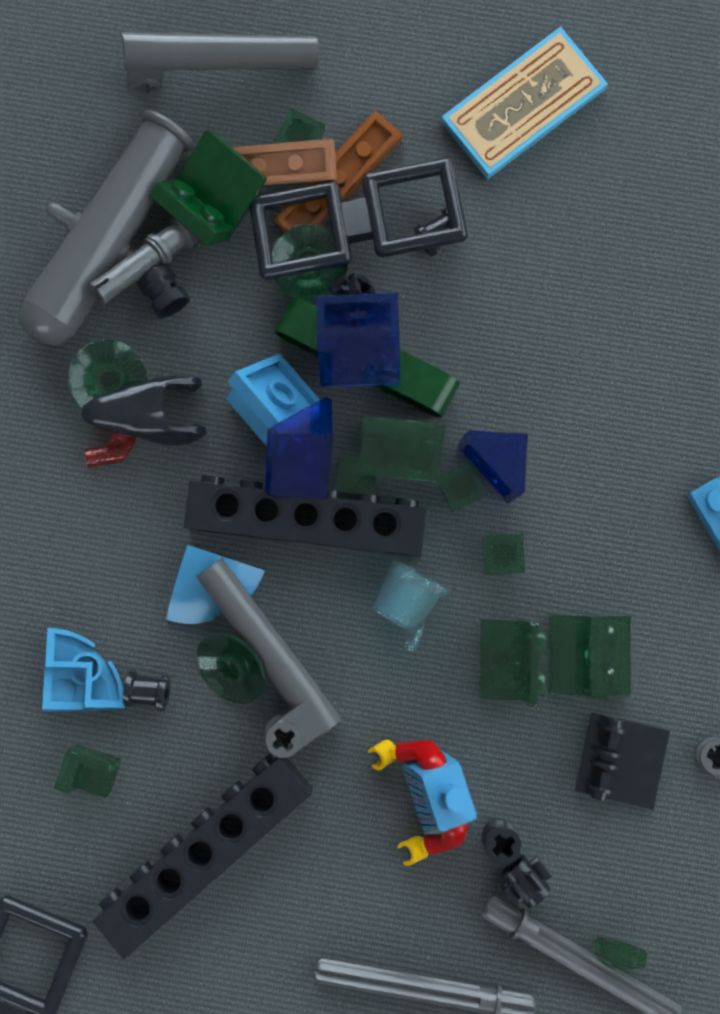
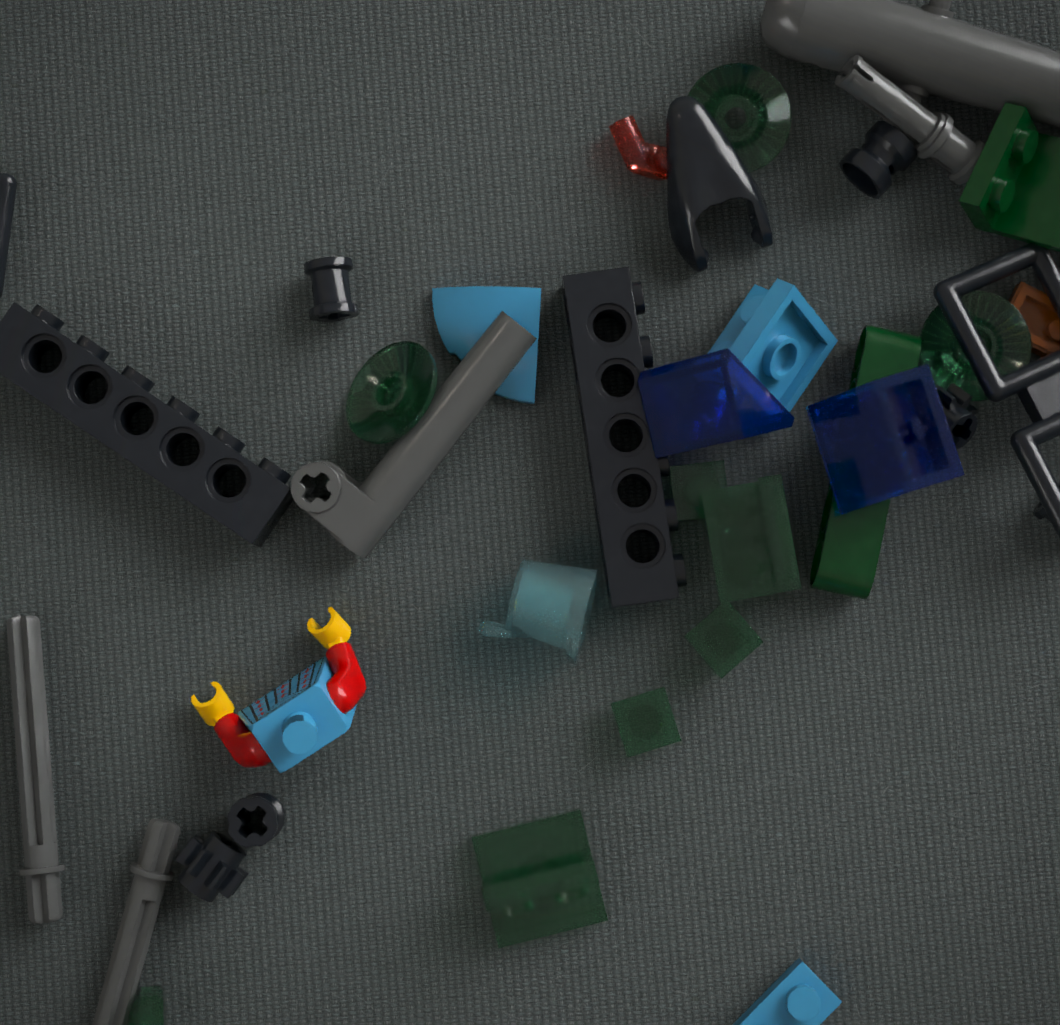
camera: 65 degrees right, 0 degrees up
dark azure brick [42,628,125,712] -> none
clear green panel [53,744,122,797] -> none
clear blue slope [457,430,528,504] -> none
clear green bracket [479,619,546,707] -> none
black hinge [575,712,670,810] -> none

